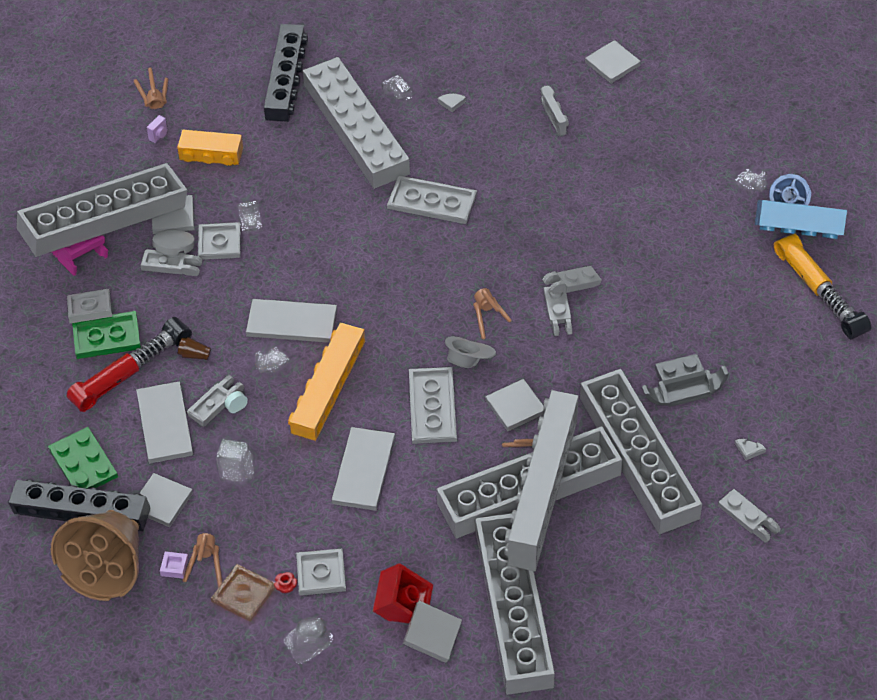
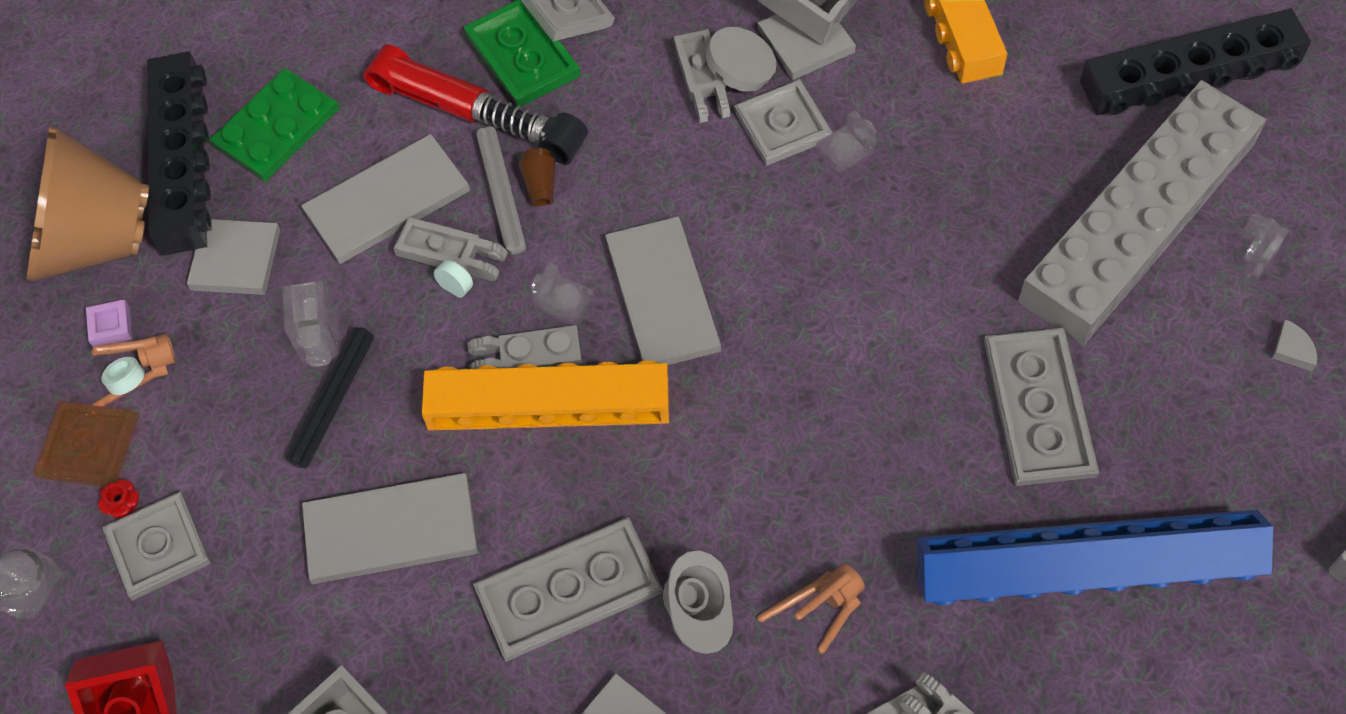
camera: 70 degrees right, 10 degrees up
none -> light aqua tile [101,357,145,395]
none -> black axle [286,327,374,469]
none -> light grey hinge [468,325,582,369]
none -> light grey axle [476,126,526,255]
none -> blue brick [916,510,1273,605]

